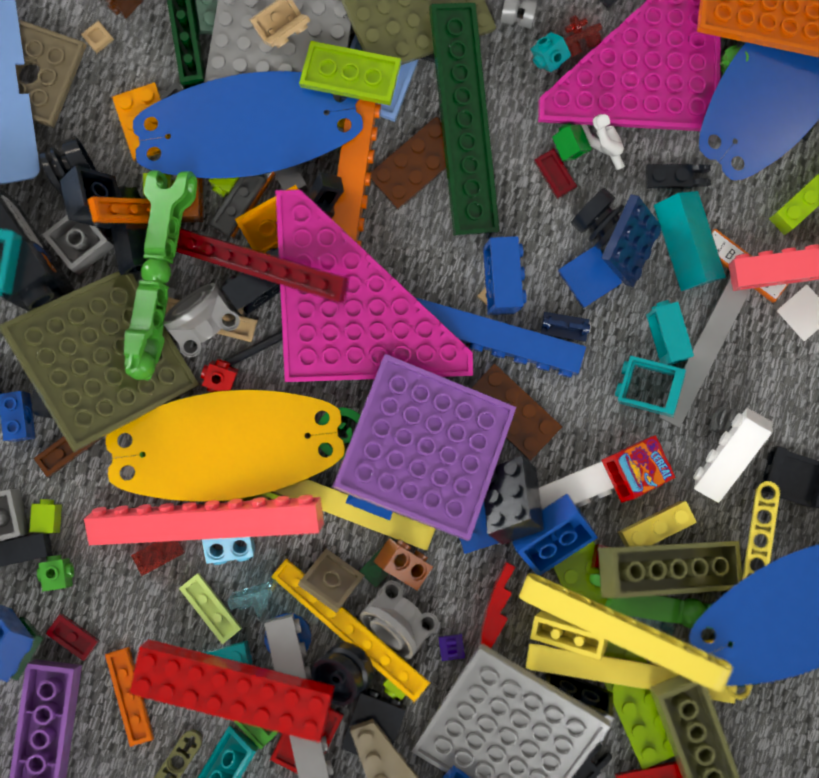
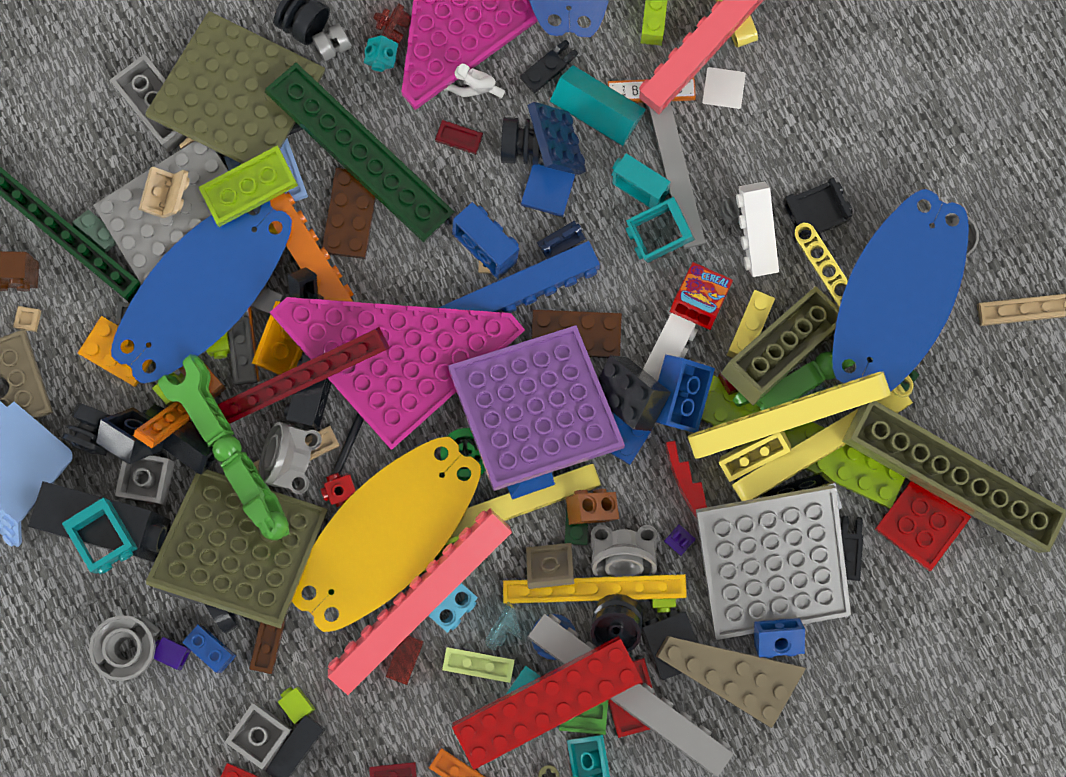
camera: 40 degrees left, 5 degrees down
bright green brick [37,555,74,592] -> none
green brick [552,123,592,161] -> none

